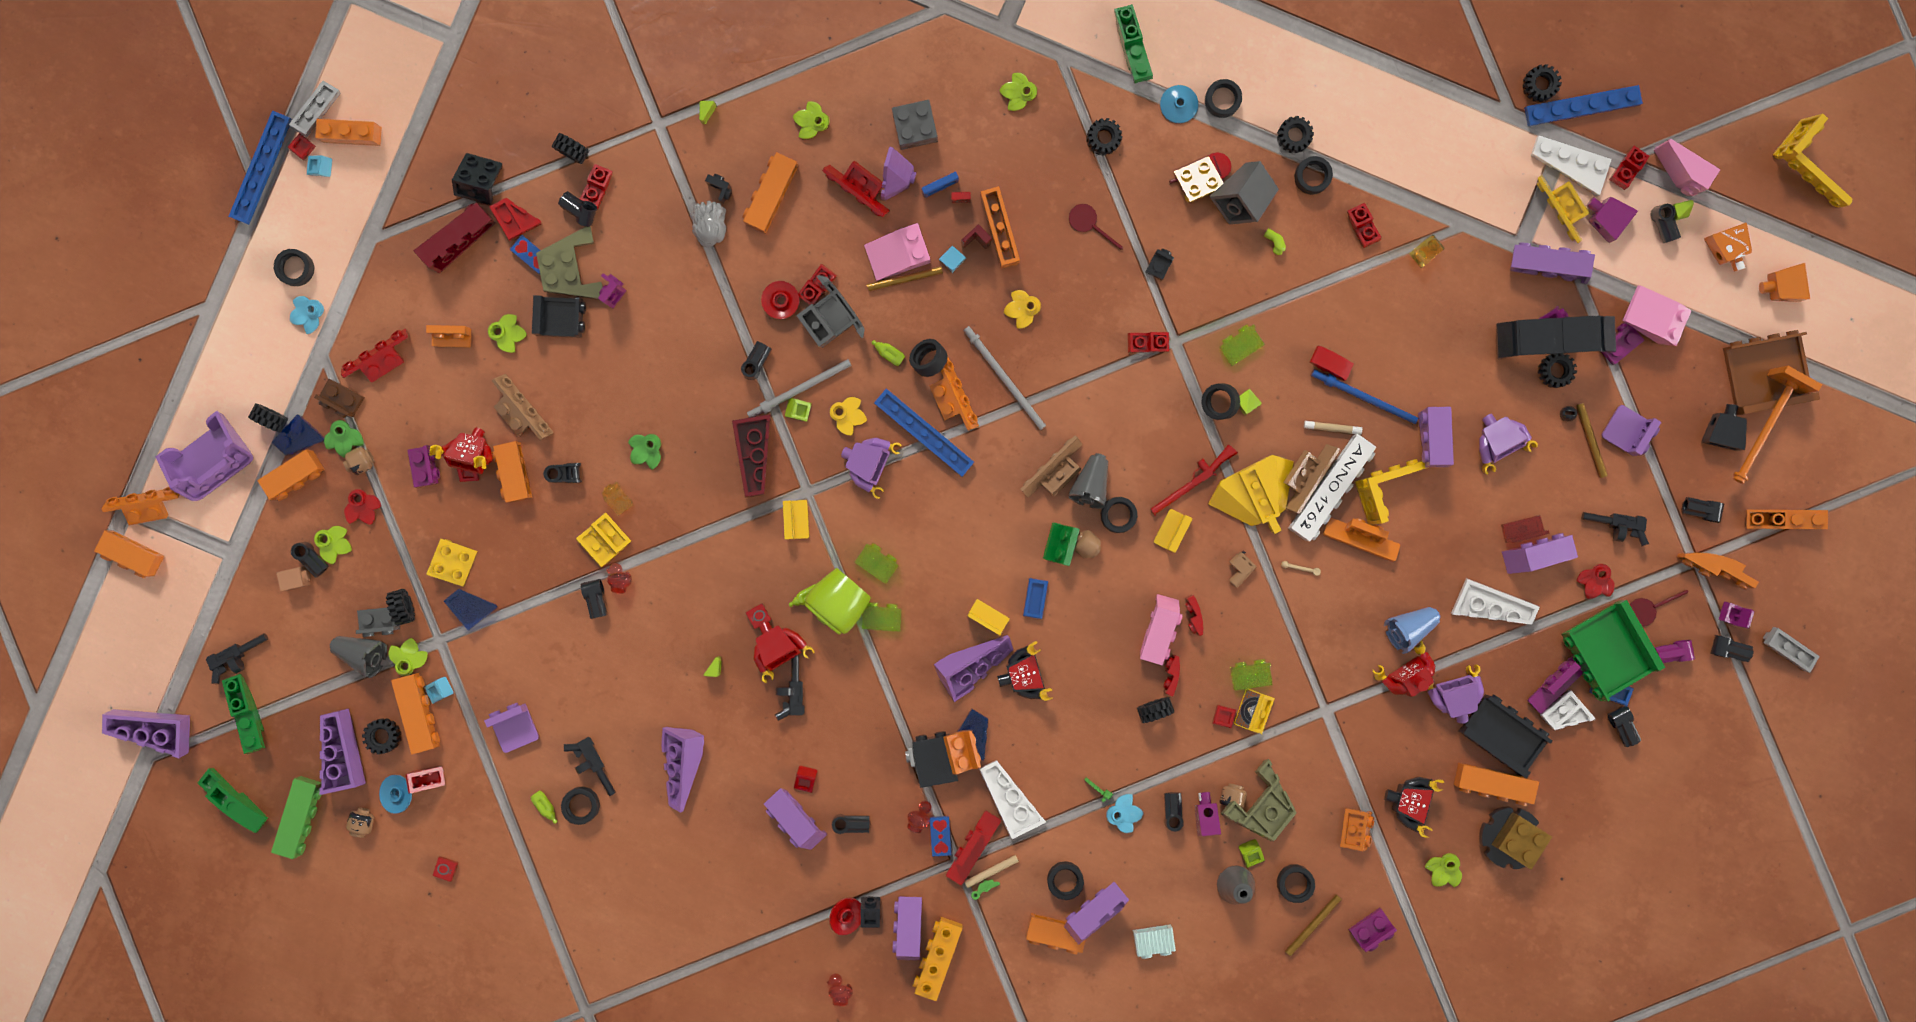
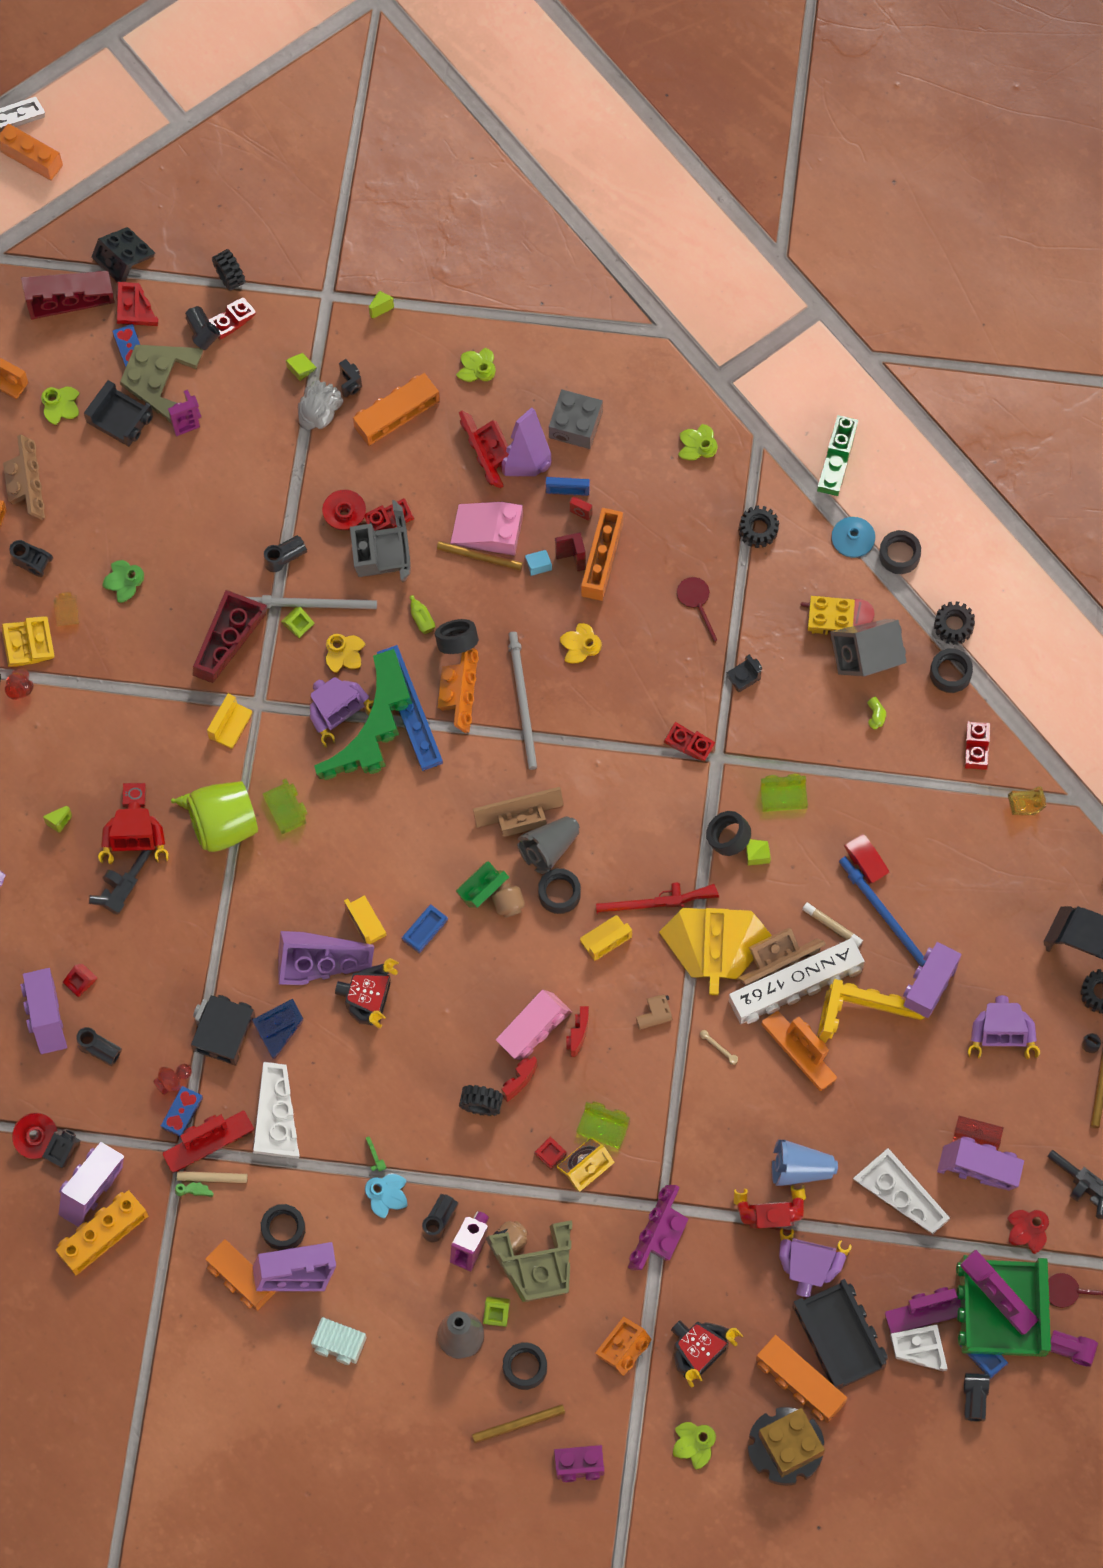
camera: 30 degrees right, 20 degrees down
clear neon green bracket [862,602,902,632] -> none
orange bracket [943,730,981,775] -> none
none -> lime slope [286,353,317,381]
none -> green arch [314,649,412,780]
none -> magenta bracket [628,1185,688,1270]
none -> magenta bracket [960,1250,1038,1335]

